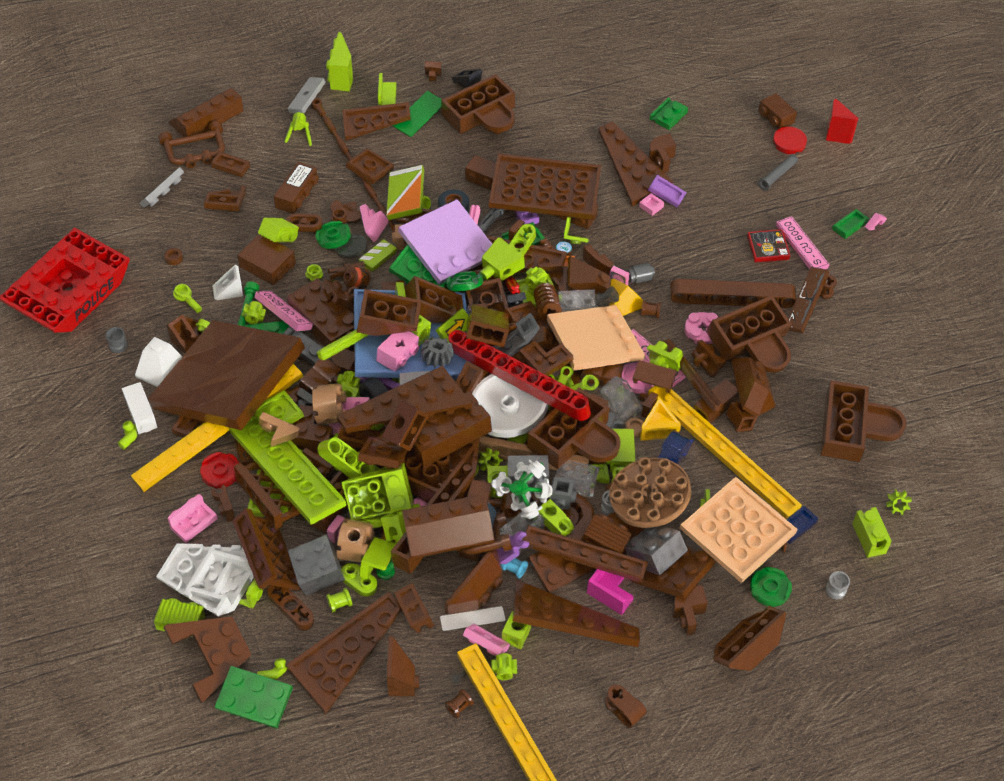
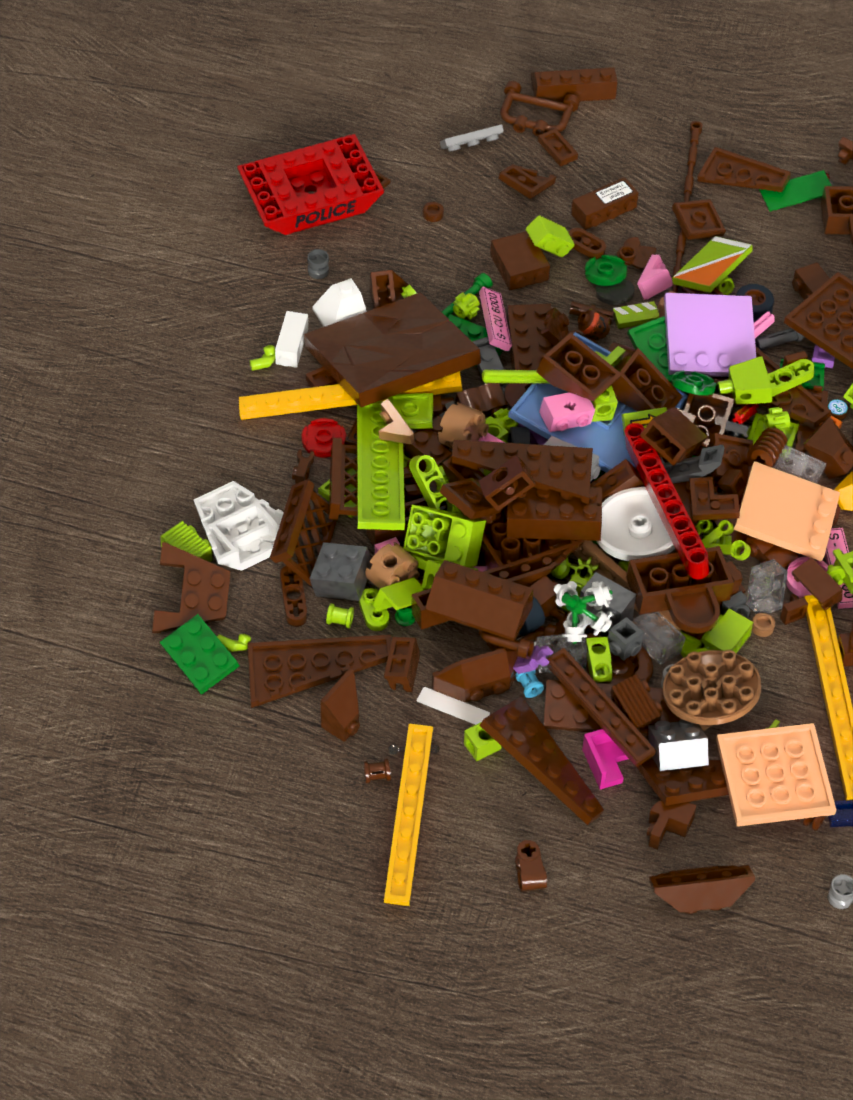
camera: 35 degrees right, 0 degrees up
bright pink bracket [167,494,218,543] -> none
lime plate [173,284,202,313] -> none
white slope [212,265,243,300] -> none
lime bracket [239,578,263,609] -> none
lime plant [285,112,312,146] -> none
light grey tile [288,77,326,114] -> none
lime plate [305,264,323,281] -> none
lime slope [326,32,353,92] -> none
lime panel [378,73,397,106] -> none
dark grey gear [421,336,454,368] -> none
bright pink plate [463,624,510,656] -> none
lime gear [491,653,517,680] -> none
clear smoke bush [595,286,619,307] -> none
yellow slope [640,398,681,441] -> none
clear blue brick [658,430,694,464] -> none
green tile [750,567,792,607] -> none

